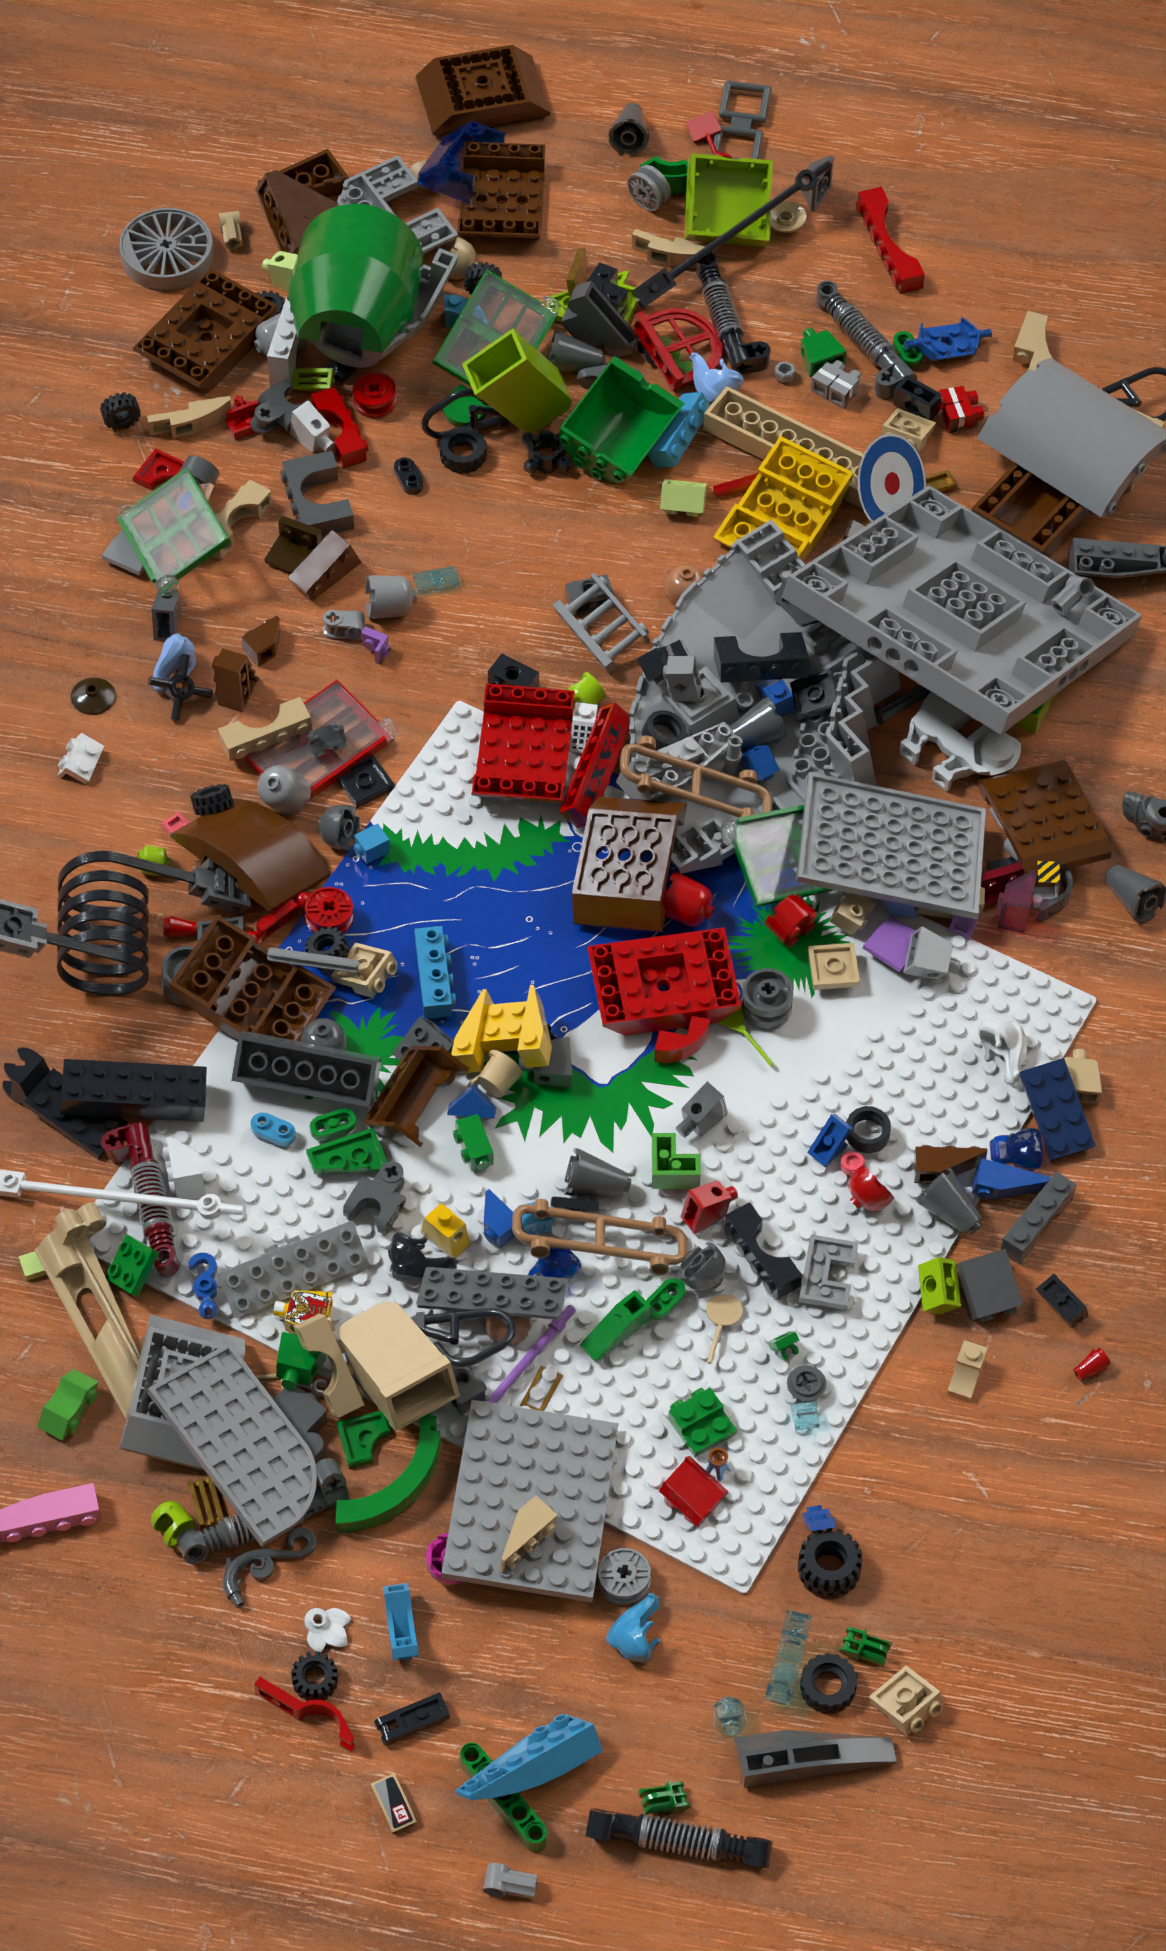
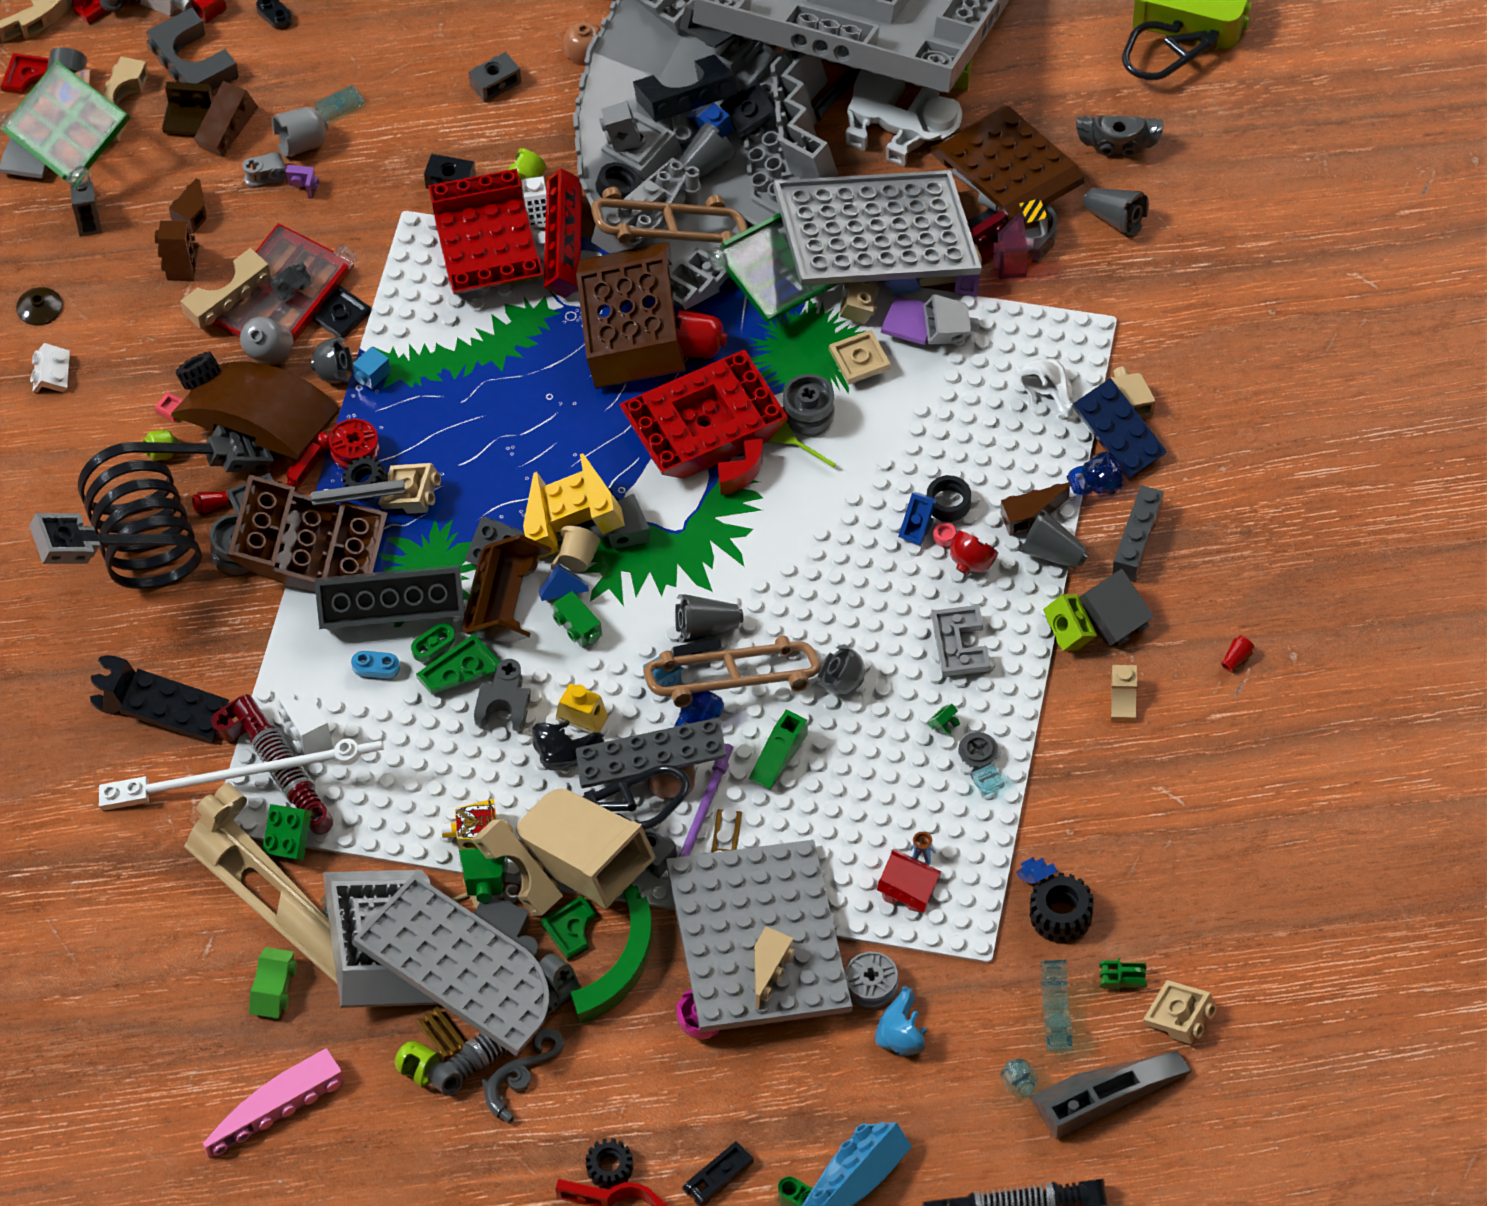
camera: 15 degrees left, 0 degrees up
yellowish green tile [19,1251,47,1281] -> none
black brick [61,1059,207,1122] -> none
black bar [148,654,213,721] -> none
light blue piece [150,634,197,693] -> none
blue piece [188,1252,218,1319] -> none
light grey bracket [218,1221,369,1318] -> none
dark grey cylinder [301,1018,347,1051] -> none
white plate [304,1608,351,1653] -> none
dark azure arch [383,1583,419,1660] -> none
dark azure brick [414,926,456,1019] -> none
blue slope [483,1189,515,1248] -> none
light grey fence [553,572,650,674] -> none
black brick [637,639,690,685] -> none
green arm [638,1780,691,1816] -> none
green plate [646,1278,685,1320] -> none
bright green brick [651,1133,701,1189] -> none
green plate [668,1387,737,1457] -> none
dark grey torso [676,1081,728,1138] -> none
red torso [681,1180,738,1234] -> none
tan piece [706,1294,743,1364] -> none
black arch [723,1202,802,1299] -> none
blue slope [739,746,780,782] -> none
red brick [764,893,818,948] -> none
black tyre [800,1653,858,1714] -> none
blue slope [971,1158,1051,1199] -> none
black hinge [1036,1274,1088,1328] -> none

